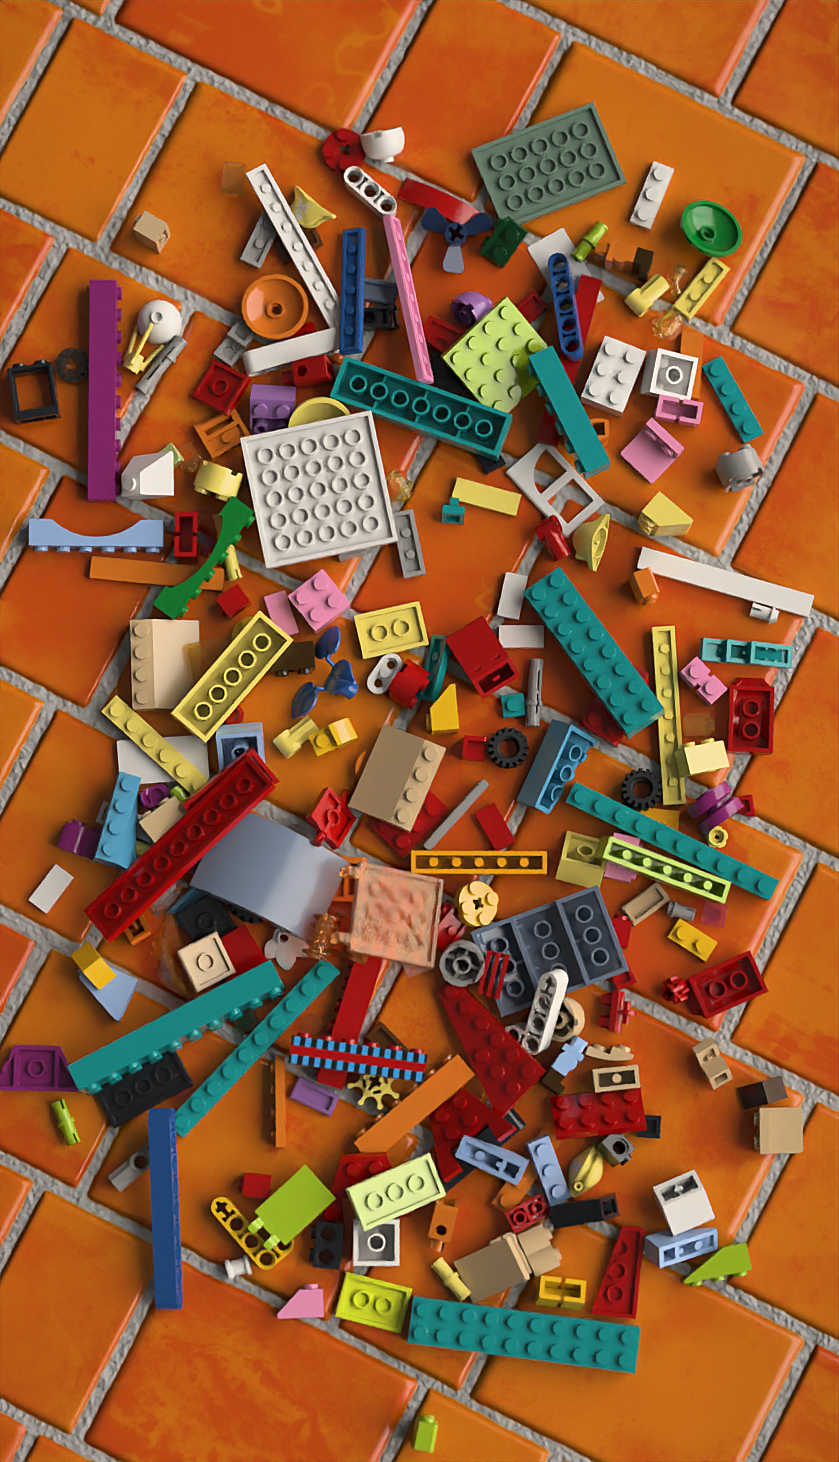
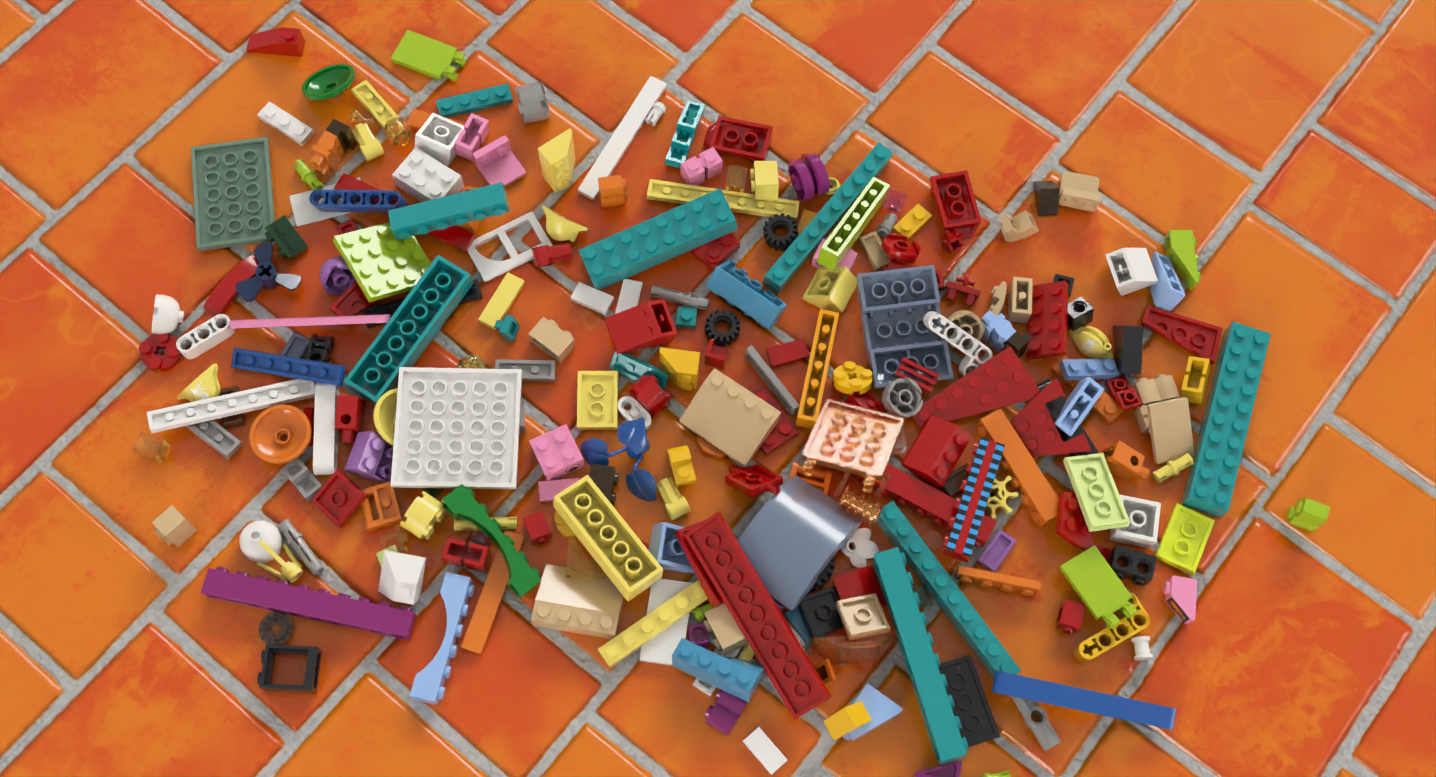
camera: 80 degrees left, 15 degrees down
none -> red slope [246,27,305,57]
none -> lime tile [391,30,467,82]
none -> tan brick [528,316,575,364]
none -> red plate [881,233,921,263]
none -> red slope [901,415,972,487]

